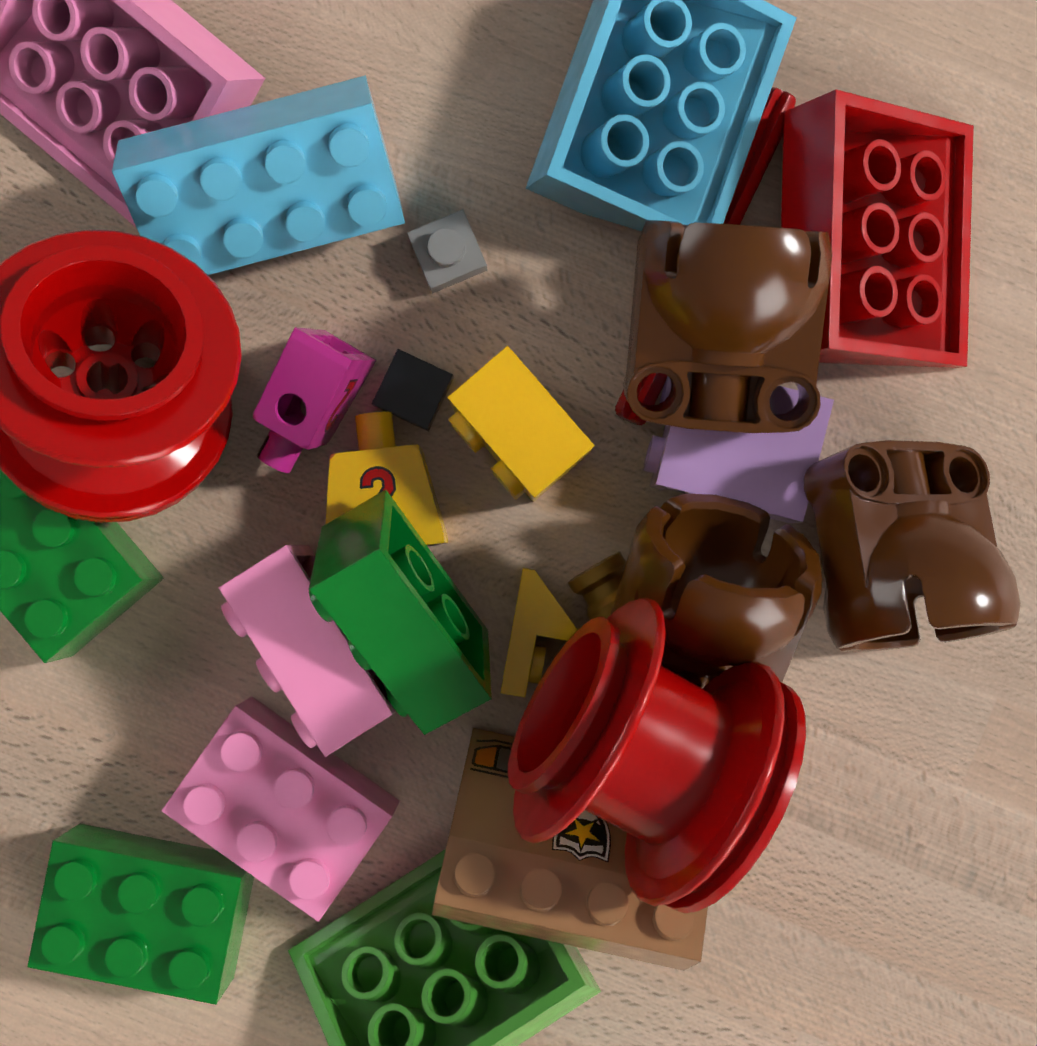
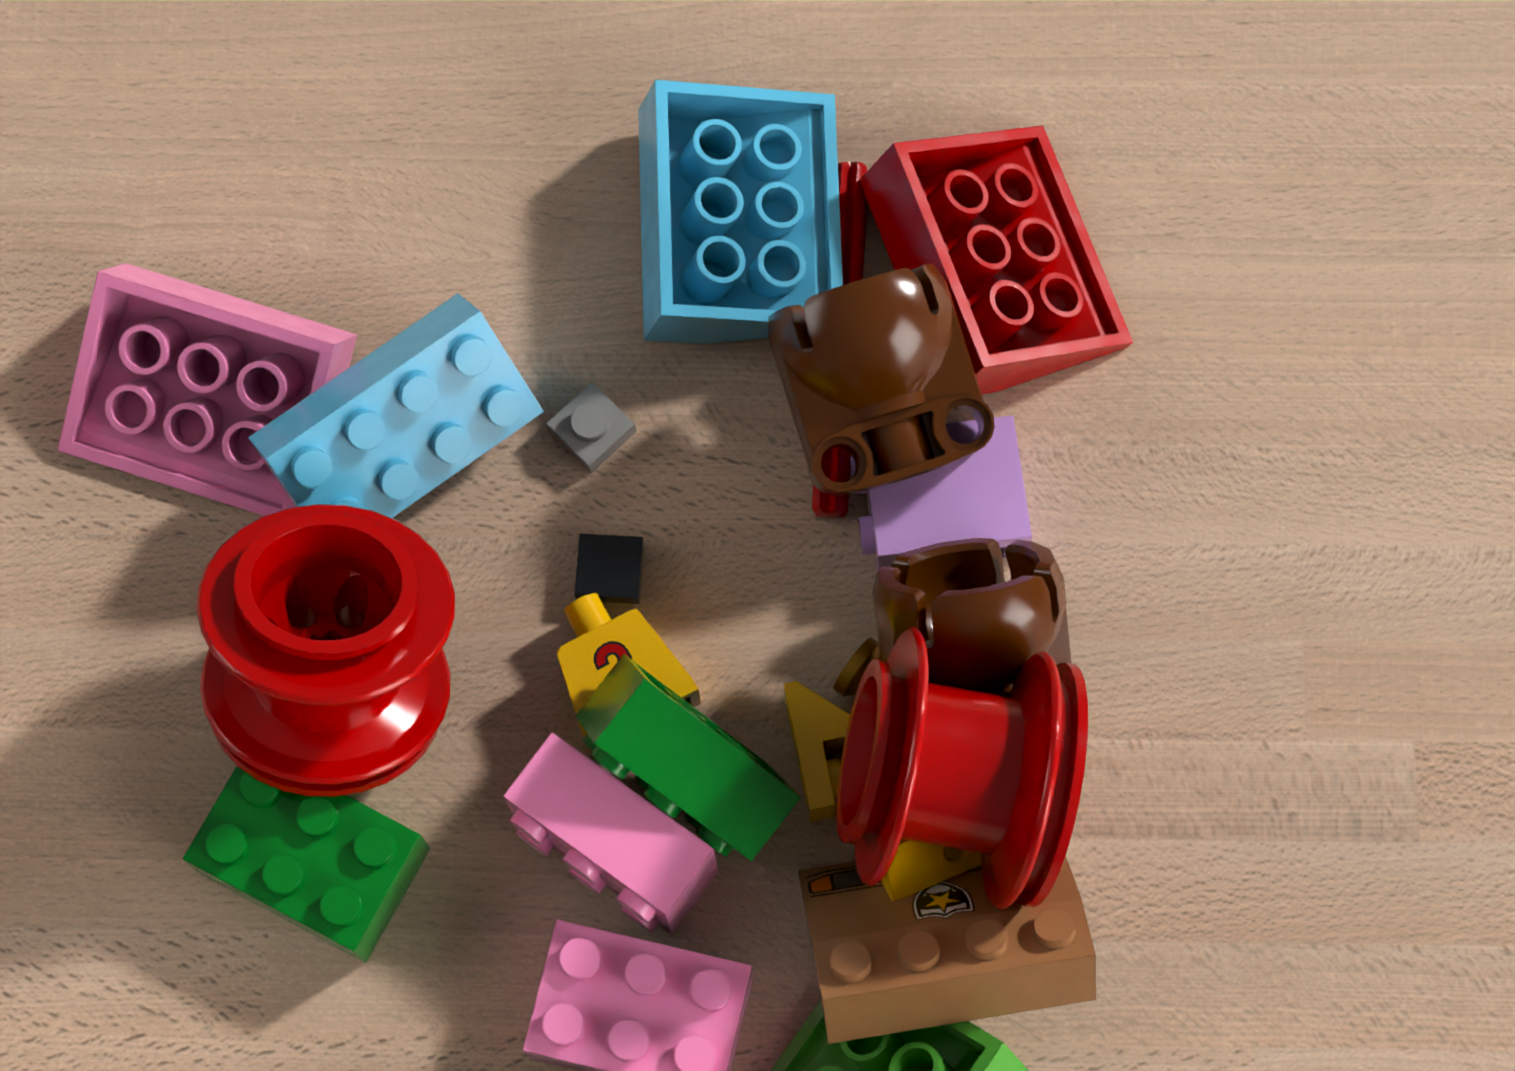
camera: 20 degrees left, 15 degrees down
dark pink torso [253,327,377,473] -> none
yellow brick [447,345,595,502] -> none
reddish brown piece [804,440,1021,652] -> none

